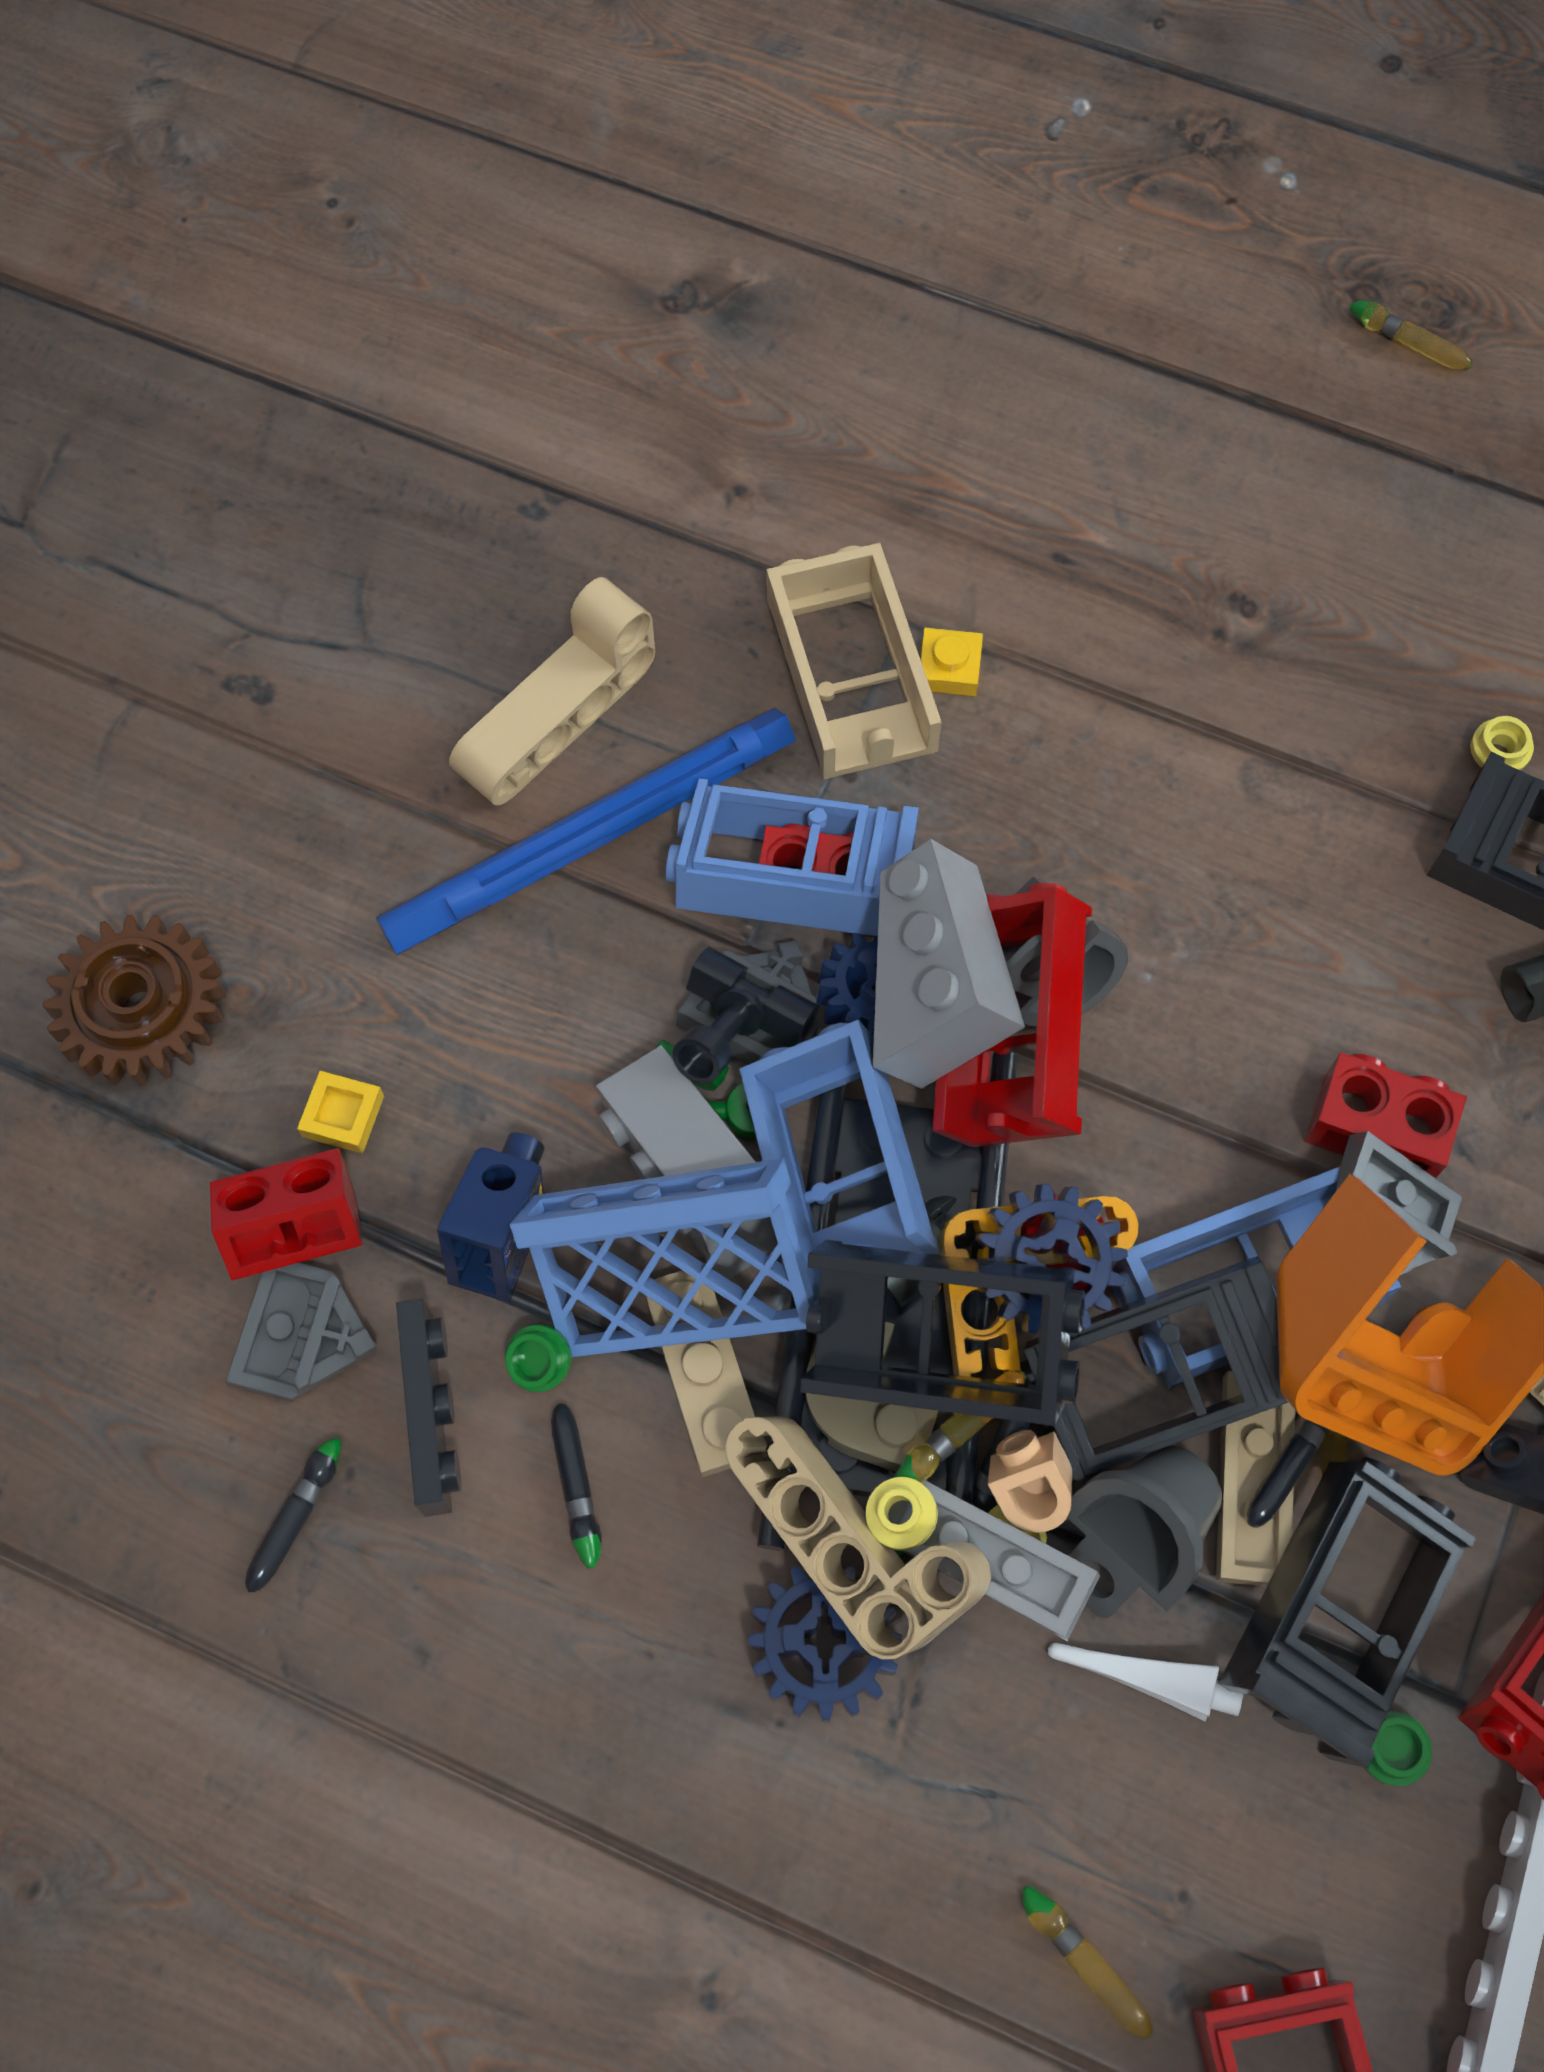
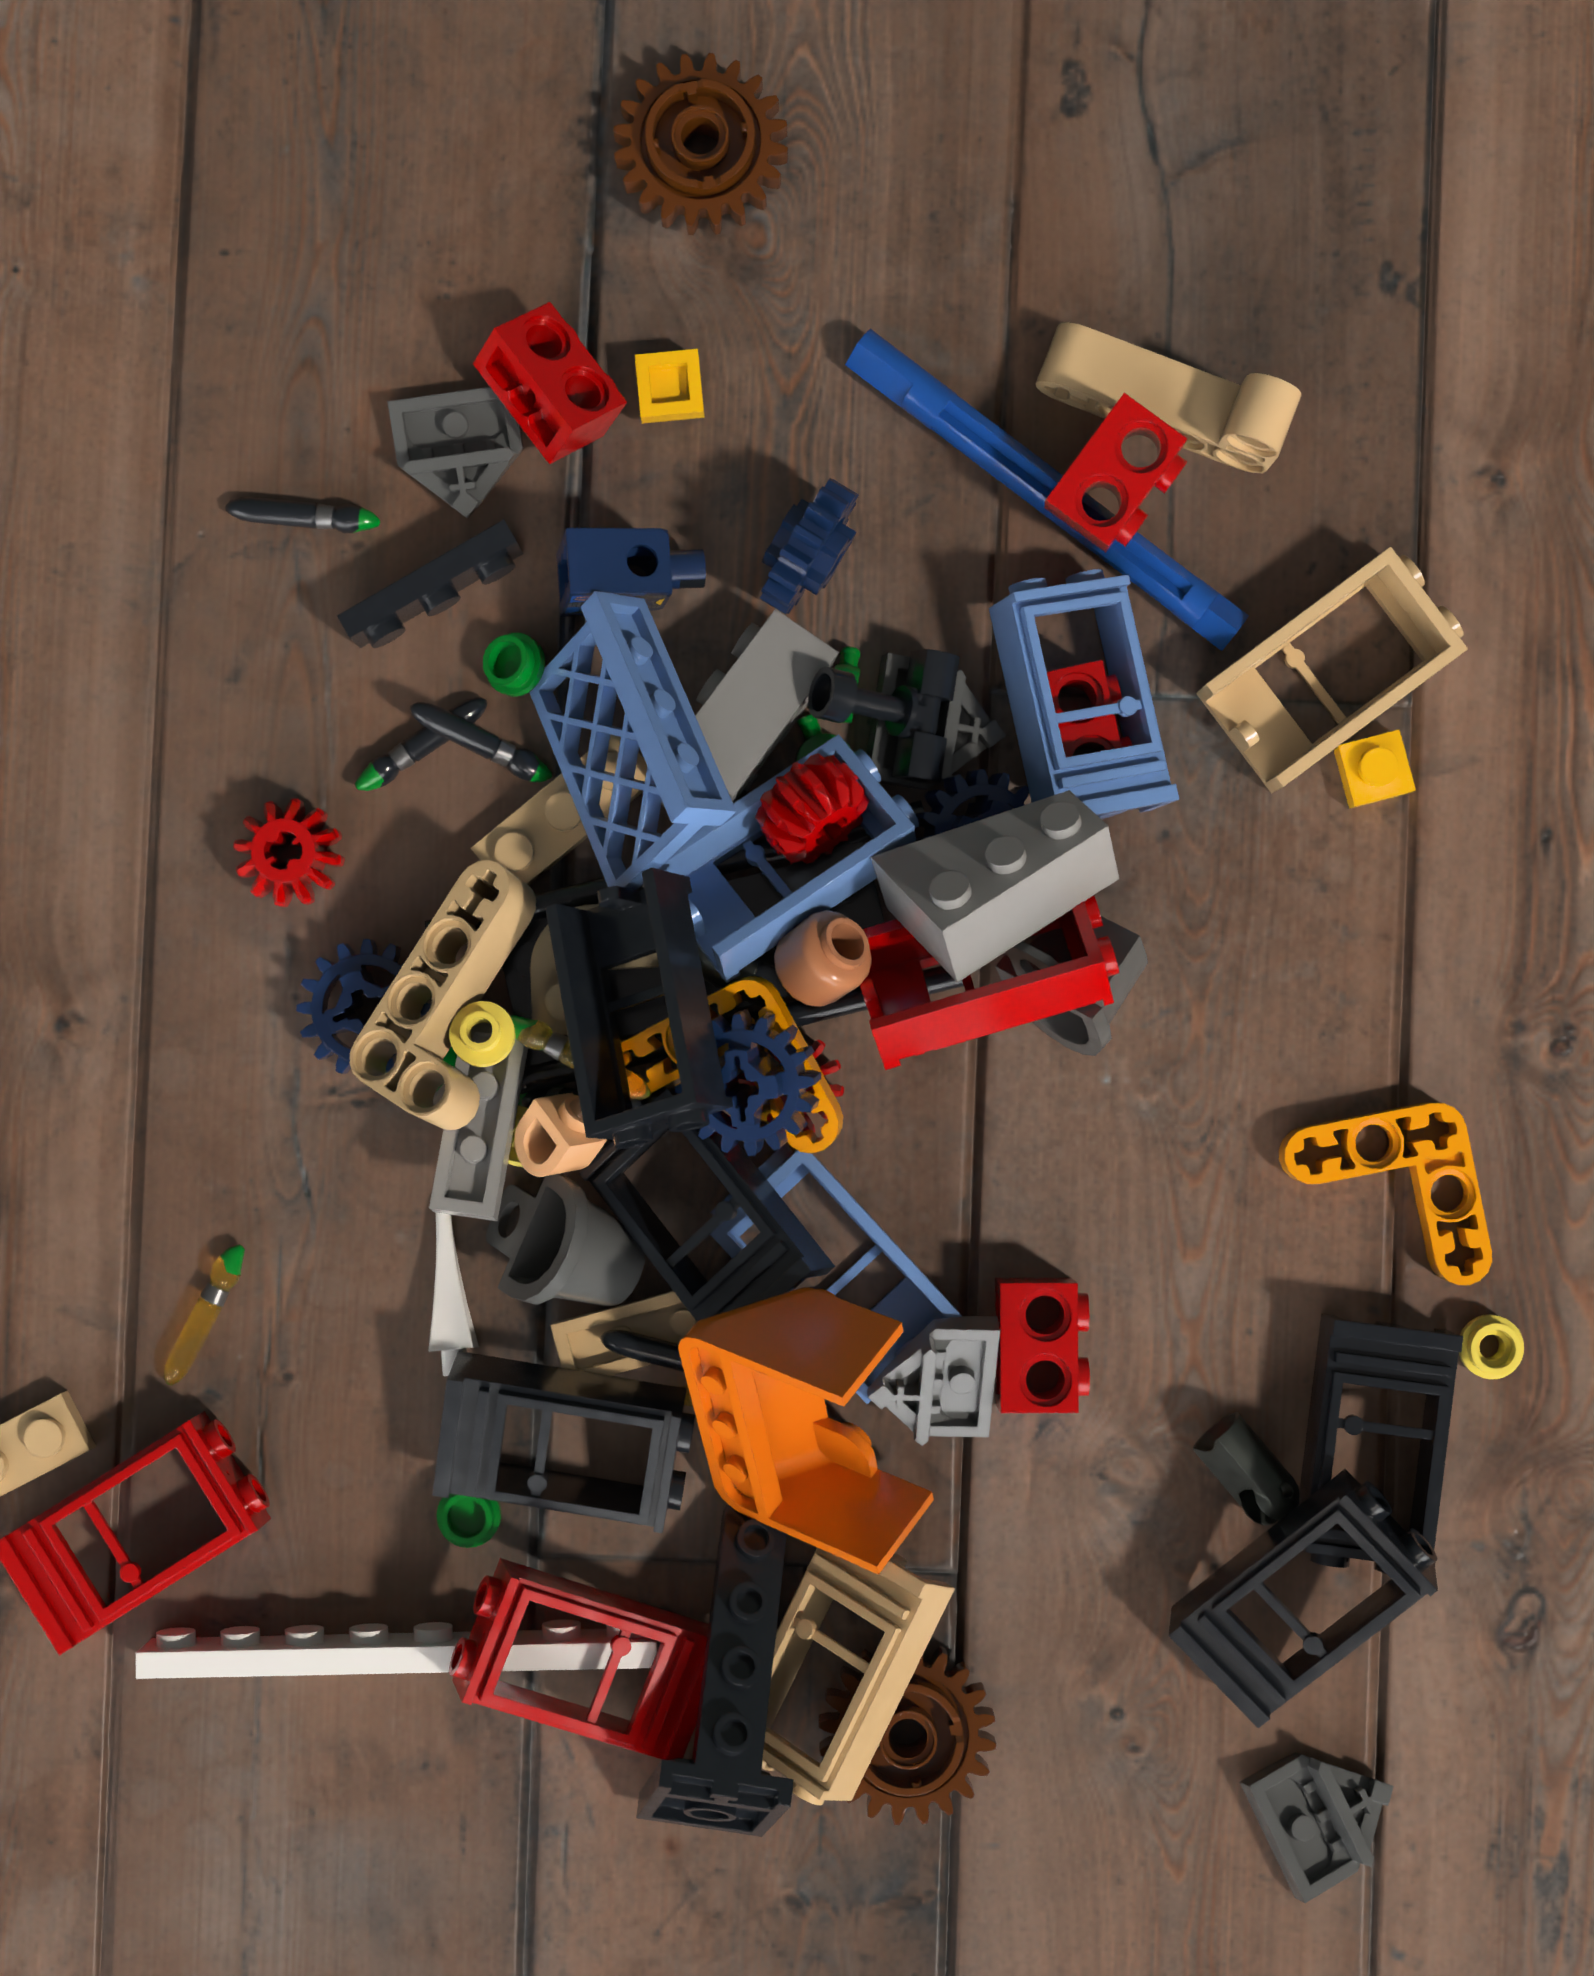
camera: 65 degrees right, 20 degrees up
none -> red gear [233,798,345,907]
none -> black piece [410,702,552,783]
none -> red gear [755,753,869,864]
none -> dark blue gear [760,478,859,615]
none -> nougat head [774,910,872,1007]
none -> red brick [1044,393,1188,553]
none -> light orange beam [1279,1102,1492,1285]

